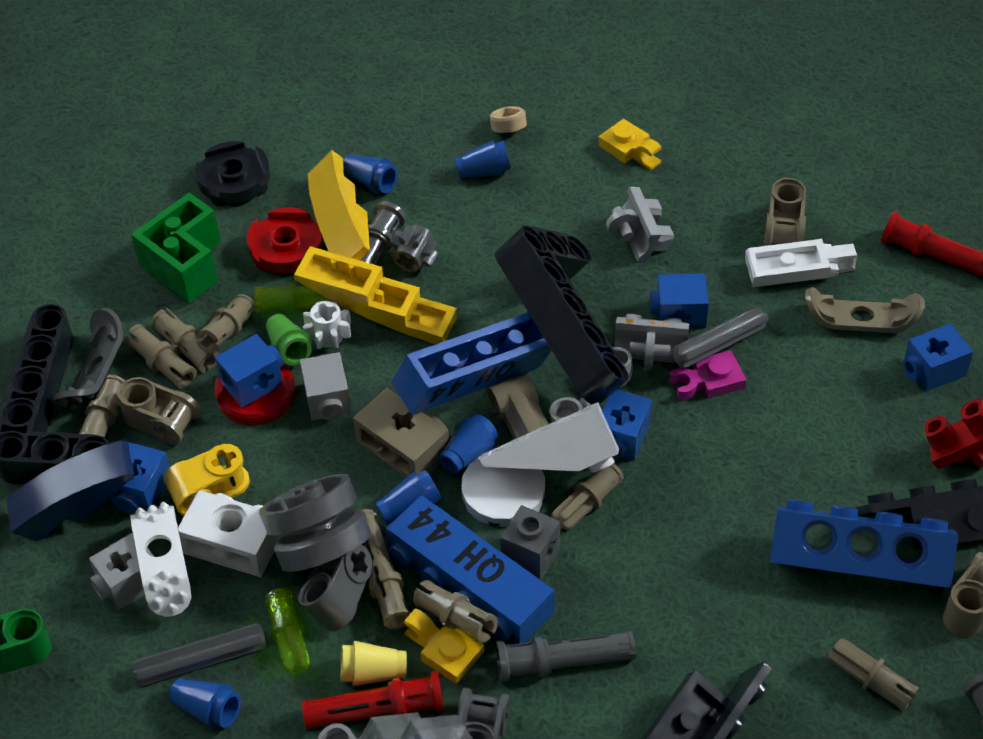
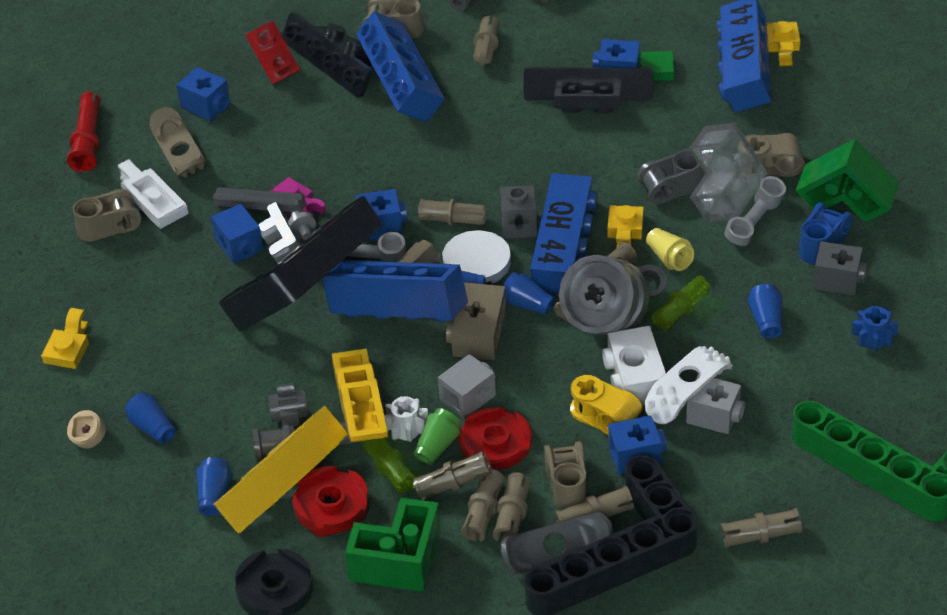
camera: 120 degrees left, 5 degrees down
dark blue slope [6,440,134,541] -> none
dark grey axle [132,623,266,686] -> none
blue brick [215,334,283,408] -> none
red pin [302,671,445,730] -> none
dark tan pin [413,580,498,642] -> none
white slope [480,402,619,473] -> none
dark grey pin [495,631,636,683] -> none
light grey hips [606,187,674,262] -> none

